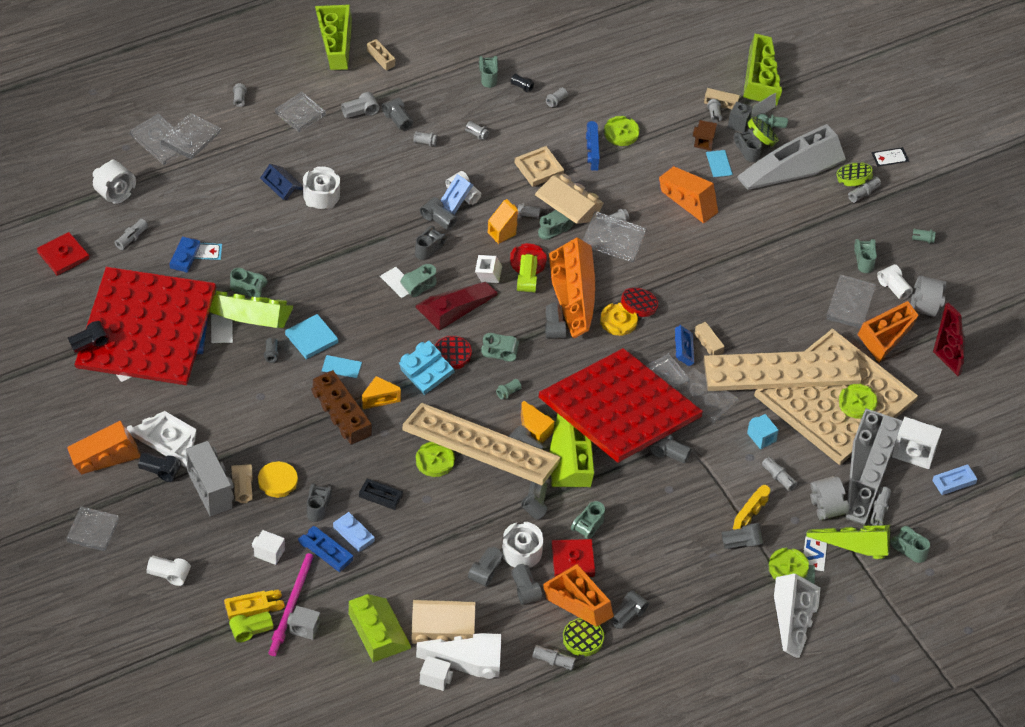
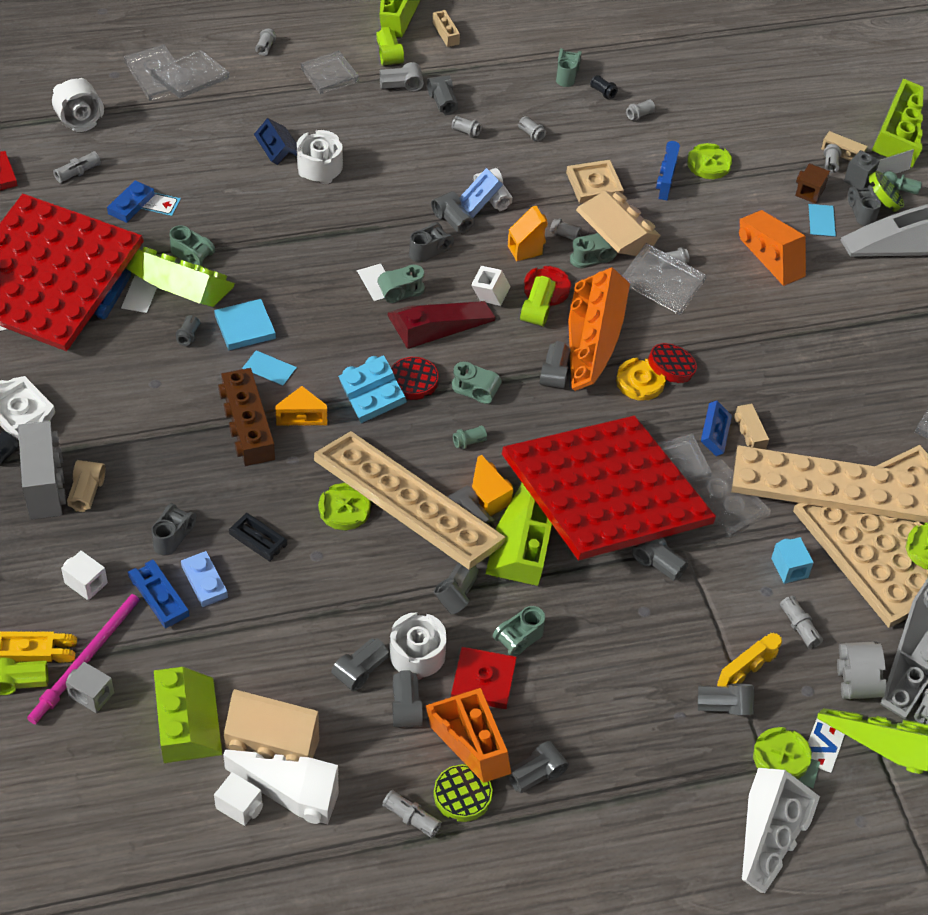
camera: 15 degrees right, 0 degrees up
yellow tile [258,461,298,498] -> none
none -> lime piece [376,27,404,66]

